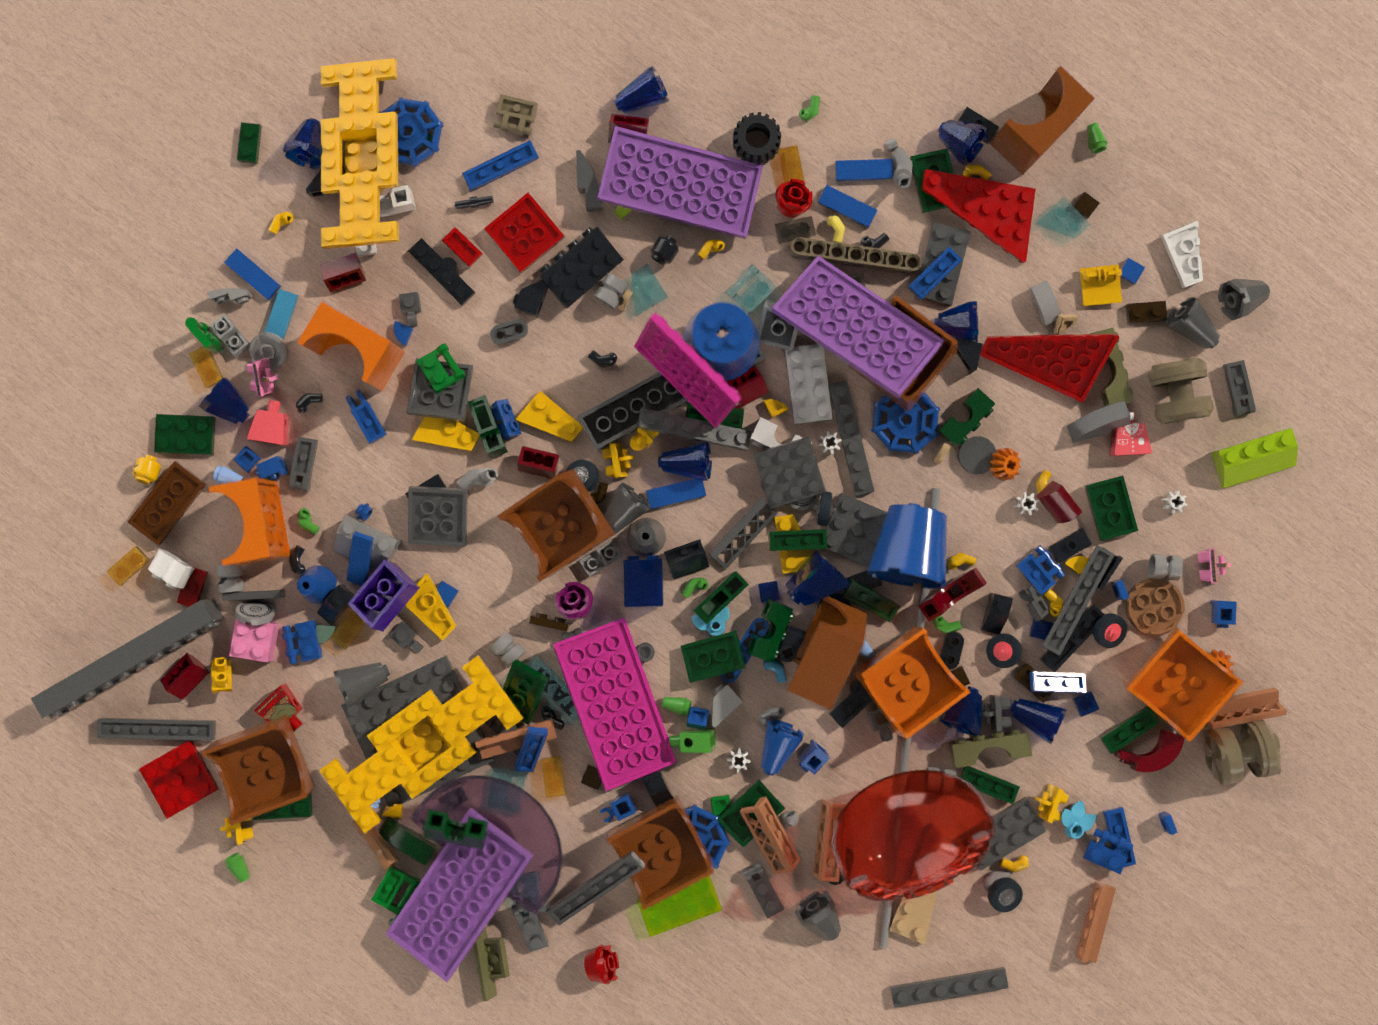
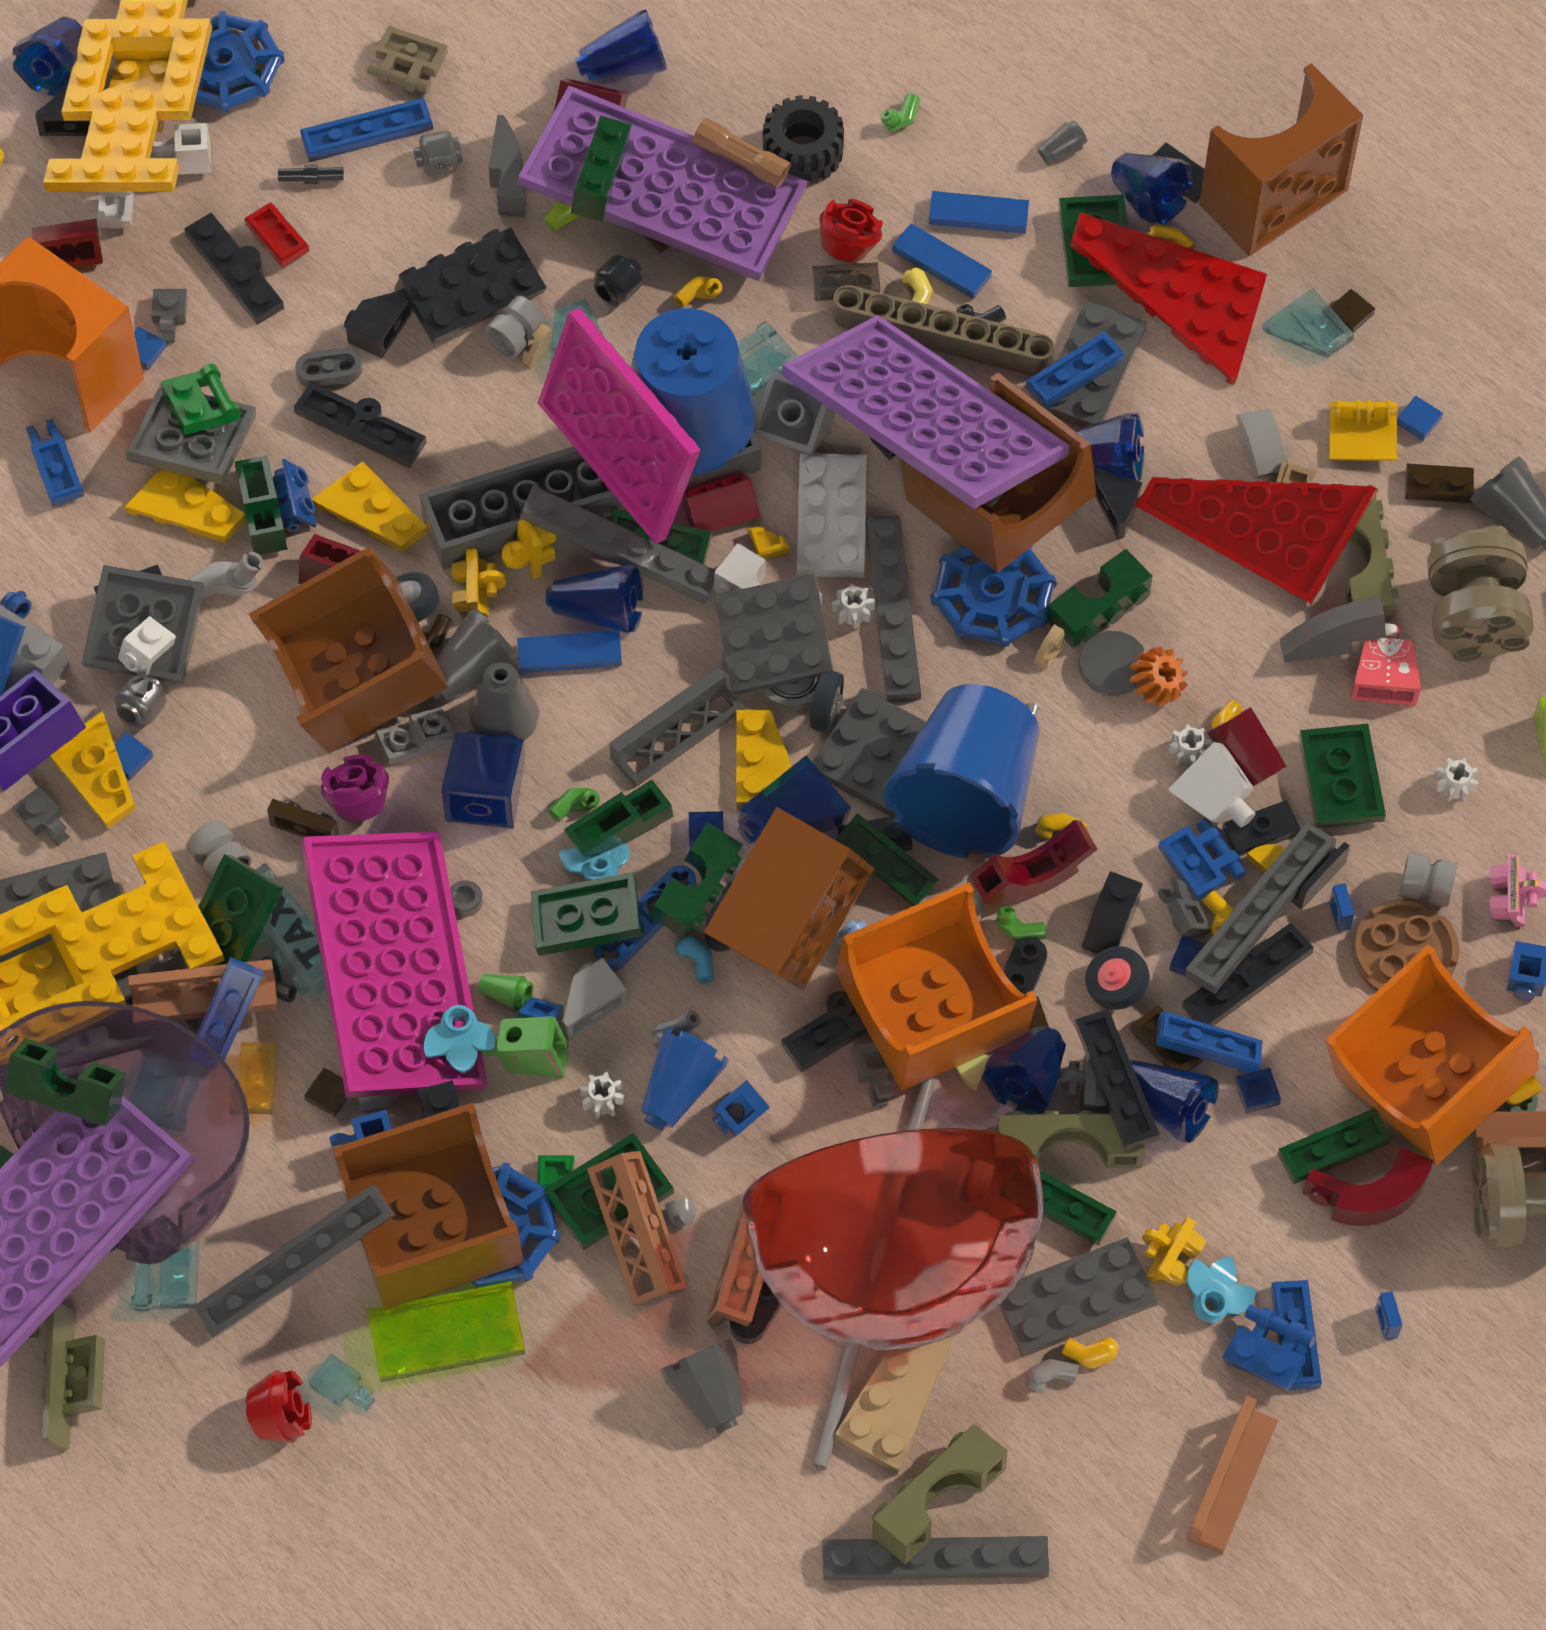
camera: 10 degrees right, 25 degrees down
red plate [484,192,565,273] -> none
dark grey plate [512,899,549,952] -> none
black arm [588,350,618,368] -> none
black panel [664,539,709,579] -> none
dark grey plate [742,861,784,919] -> none
dark green plate [768,529,827,551] -> none
clear yellow plate [778,145,805,182] -> none
light grey arm [886,139,912,189] -> none
black wheel [988,877,1023,912] -> none
bright green cone [1087,123,1108,153] -> none
black wheel [1093,613,1127,648] -> none
white wing [1161,221,1203,289] -> none
none -> flat silver head [115,676,167,726]
none -> white bracket [118,616,176,676]
none -> black hinge [294,382,427,468]
none -> clear light blue plate [308,1353,375,1412]
none -> dark grey head [413,131,463,176]
none -> medium azure plate [424,1005,495,1073]
none -> dark green arch [571,115,632,222]
none -> medium nougat axle [692,118,791,189]
none -> olive arch [872,1424,1007,1564]
none -> dark grey cone [1037,121,1087,164]
none -> black plate [1074,1009,1160,1151]
none -> white torso [1169,742,1256,828]

